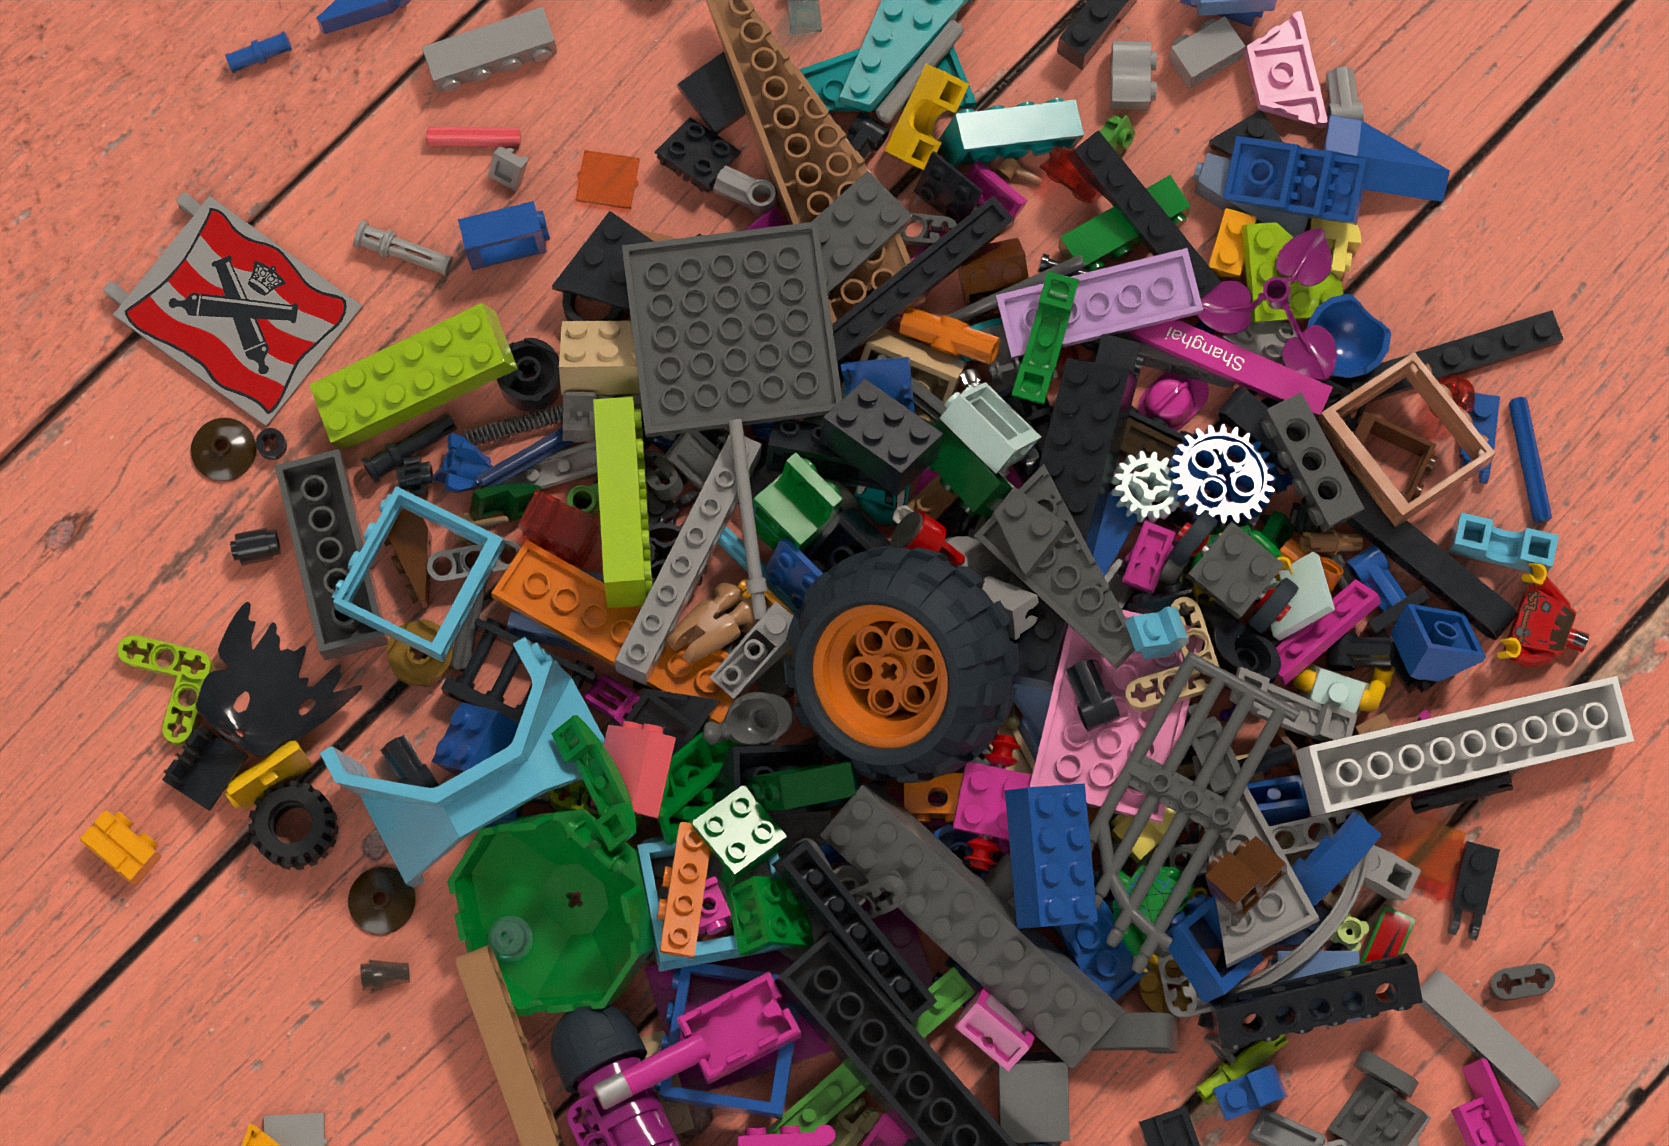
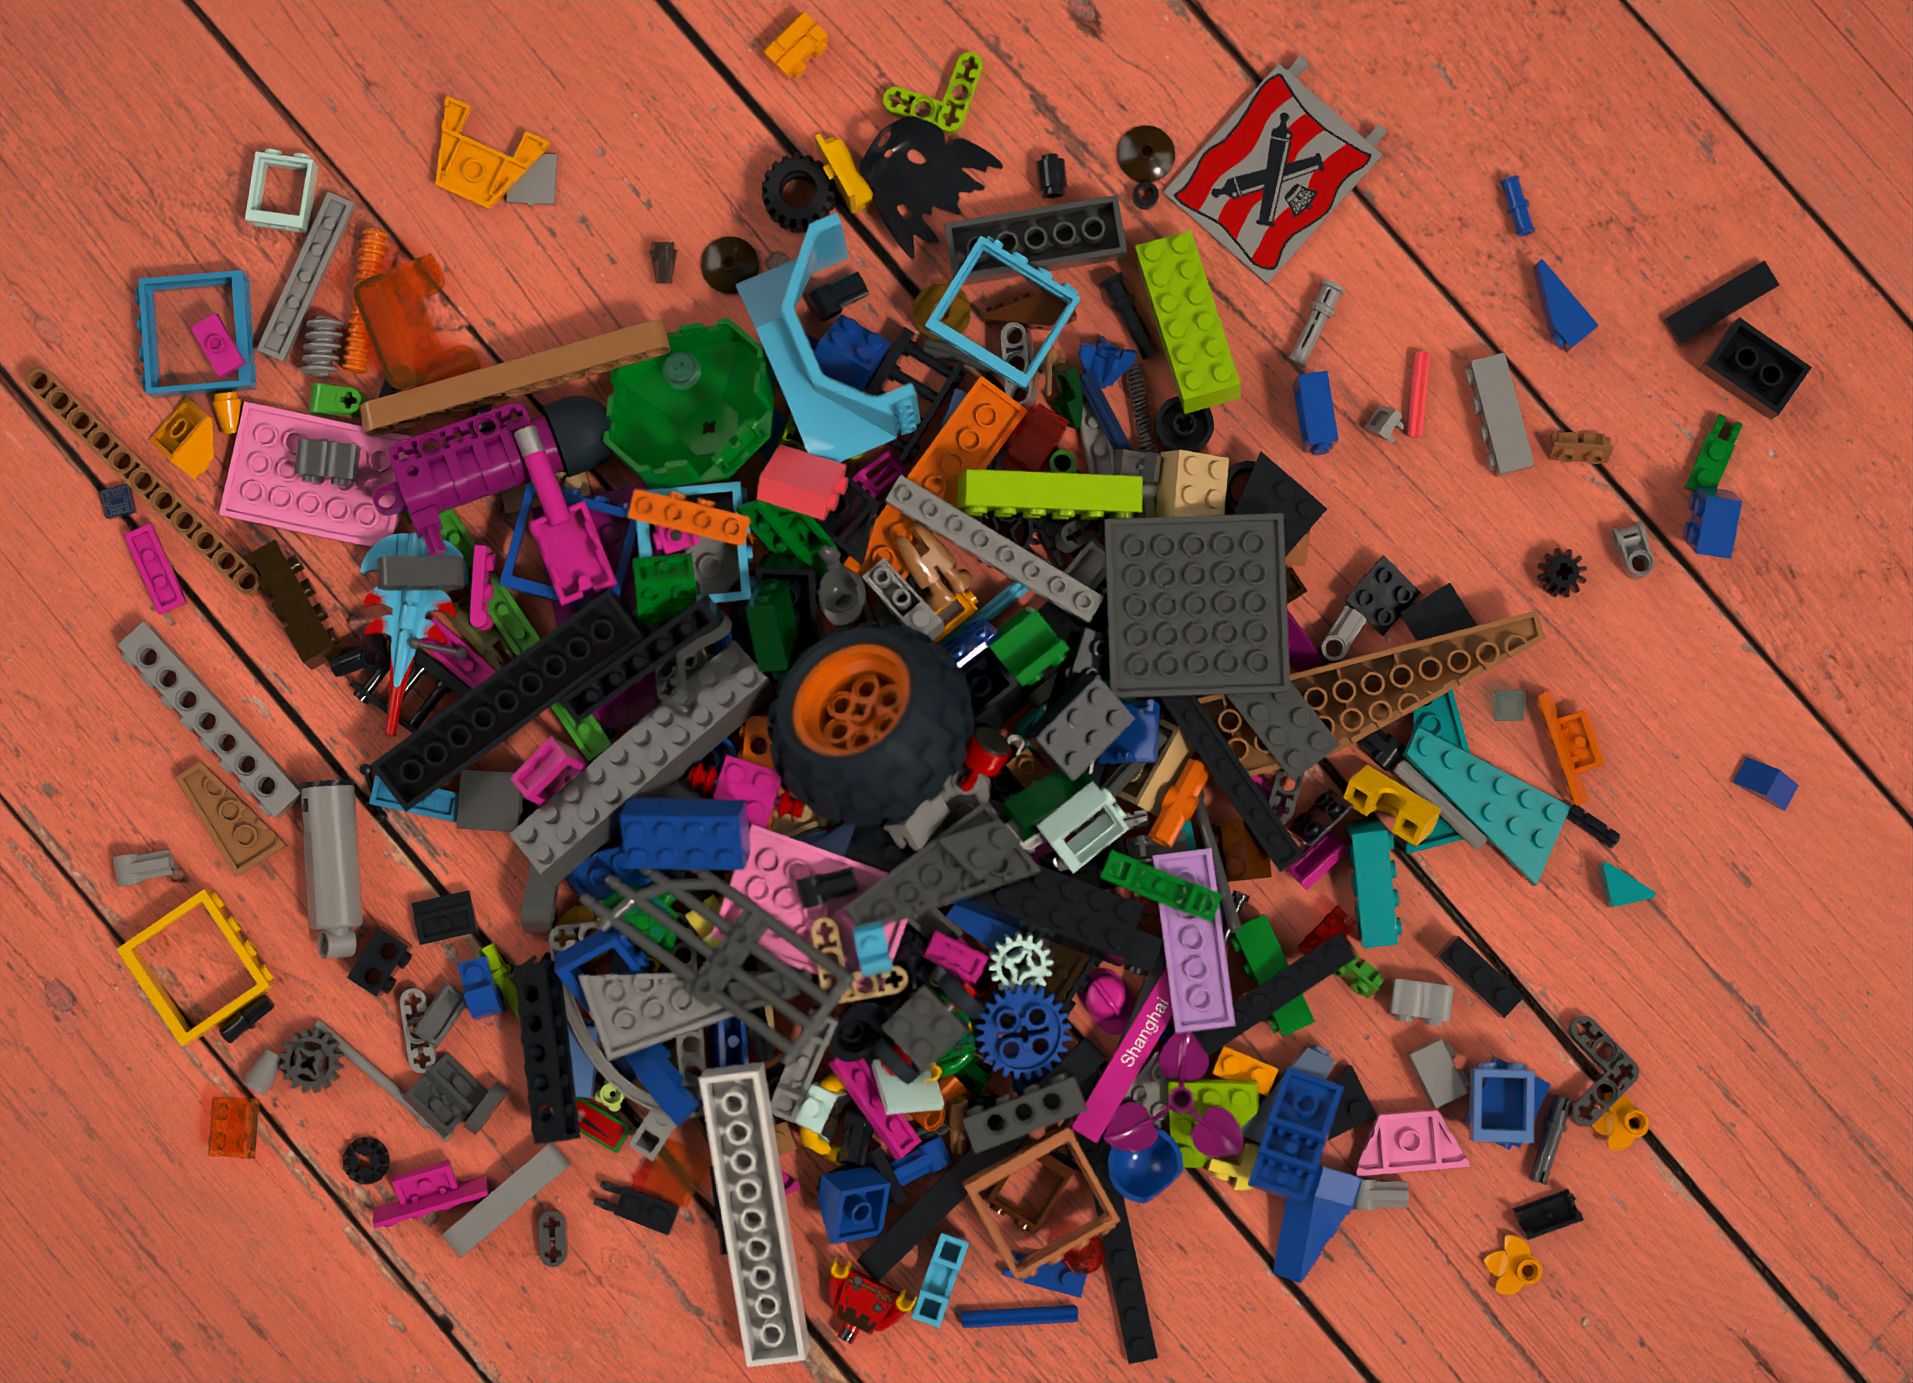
camera: 100 degrees right, 10 degrees up
black hinge [162,724,248,811] -> none
black gear [397,456,435,496] -> none
green slope [551,715,636,852] -> none
clear orange piece [576,150,640,209] -> none
bracket [691,786,787,889] -> none
light grey bar [729,419,767,620] -> none
medium nougat hand [996,158,1043,185] -> none
reddish brown brick [1205,836,1288,921] -> none

